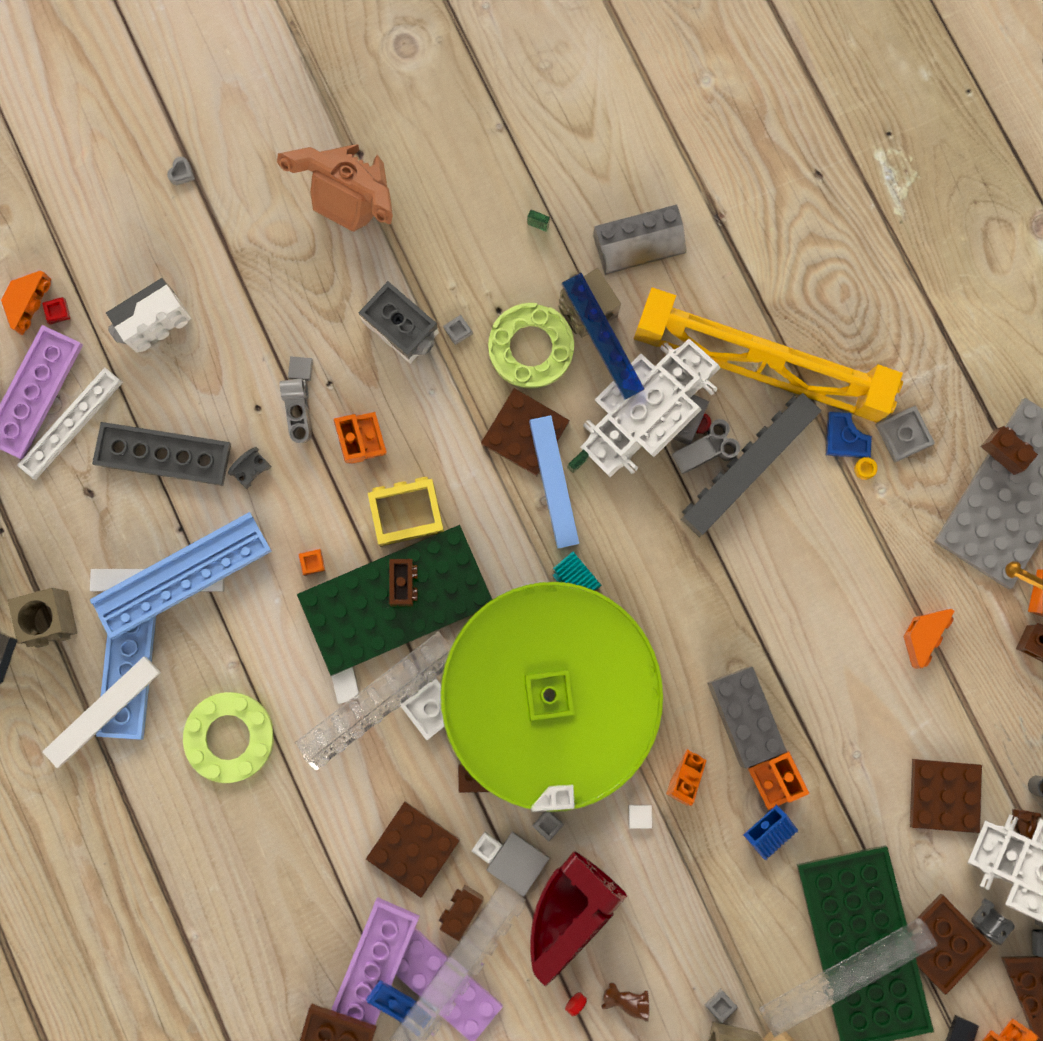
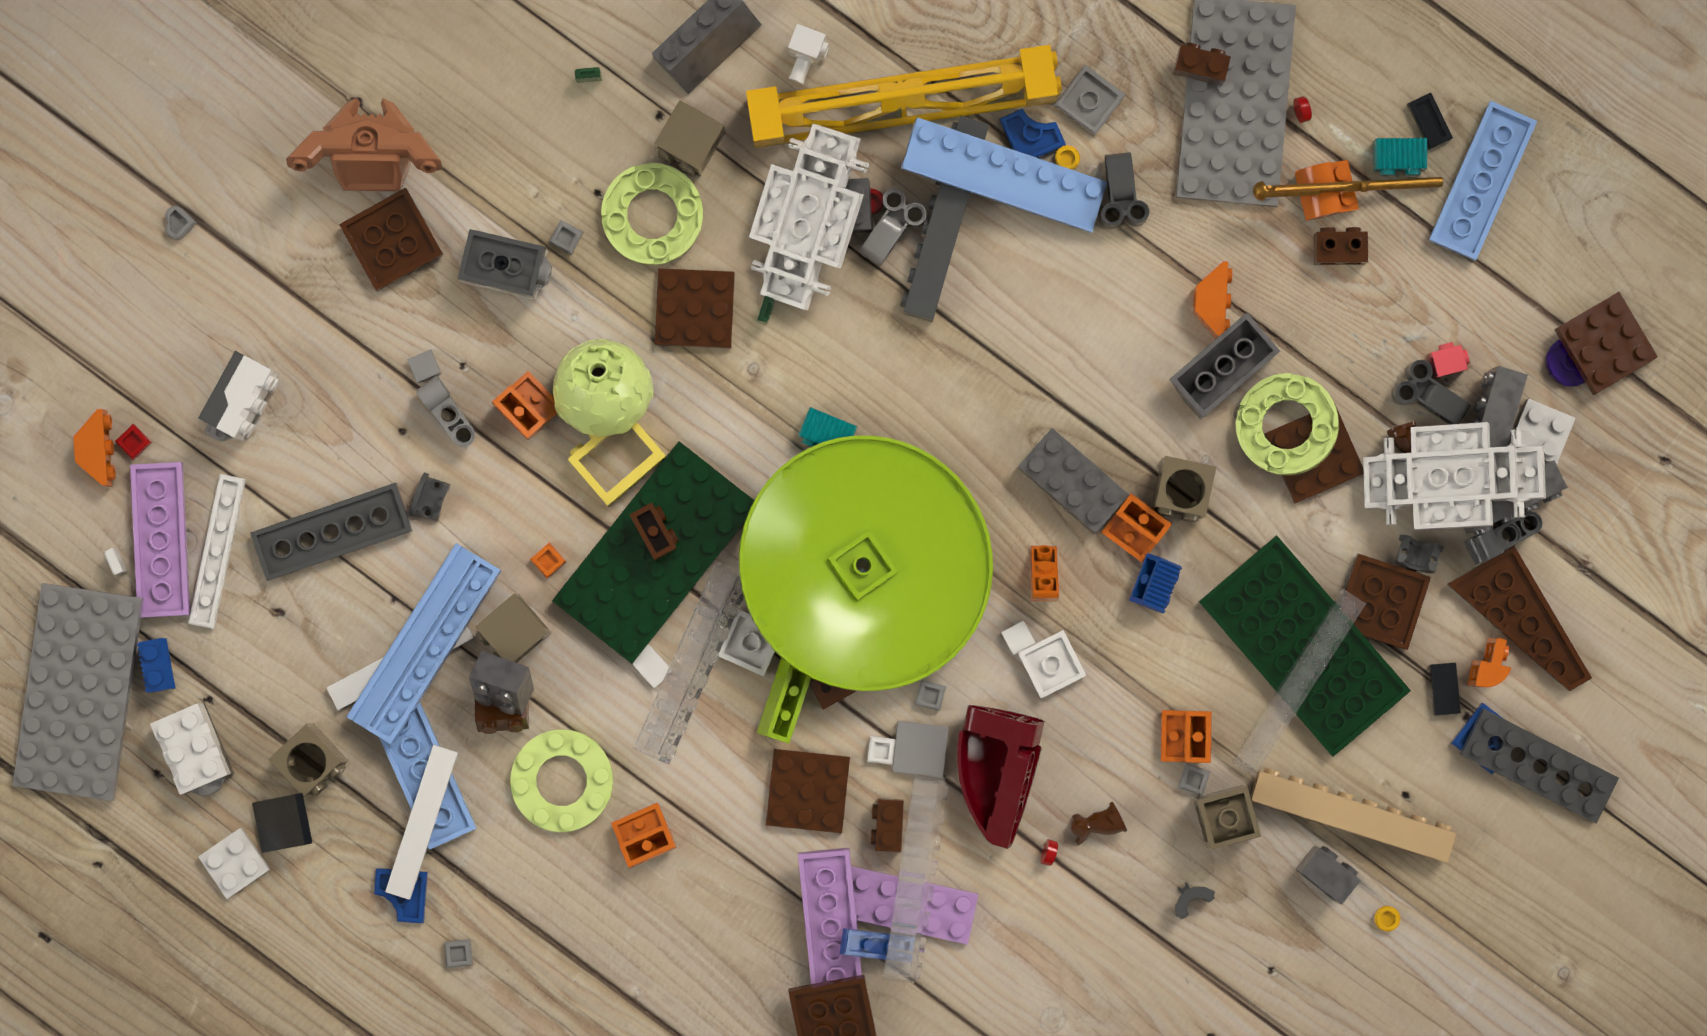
camera: 25 degrees left, 5 degrees up
light blue tile [529,415,579,549] -> none
white tile [531,785,575,812] -> none
clear blue tile [561,272,645,401] -> none
none -> reddish brown plate [339,187,444,292]
none -> blue tile [374,868,428,923]
none -> light grey tile [444,939,473,968]
none -> flat silver brick [469,651,534,716]
none -> dark tan brick [475,593,552,663]
none -> reddish brown brick [475,699,529,734]
none -> yellowish green piece [553,339,654,437]
none -> orange brick [611,802,677,869]
none -> lime brick [756,658,811,744]
none -> white brick [788,24,829,85]
none -> light blue plate [901,117,1107,233]
none -> white plate [1018,630,1086,699]
none -> dark grey piece [1100,152,1150,229]
none -> dark tan brick [1151,456,1216,523]
none -> orange brick [1161,710,1212,763]
none -> flat silver slope [1169,313,1280,420]
none -> yellowish green plate [1236,373,1339,476]

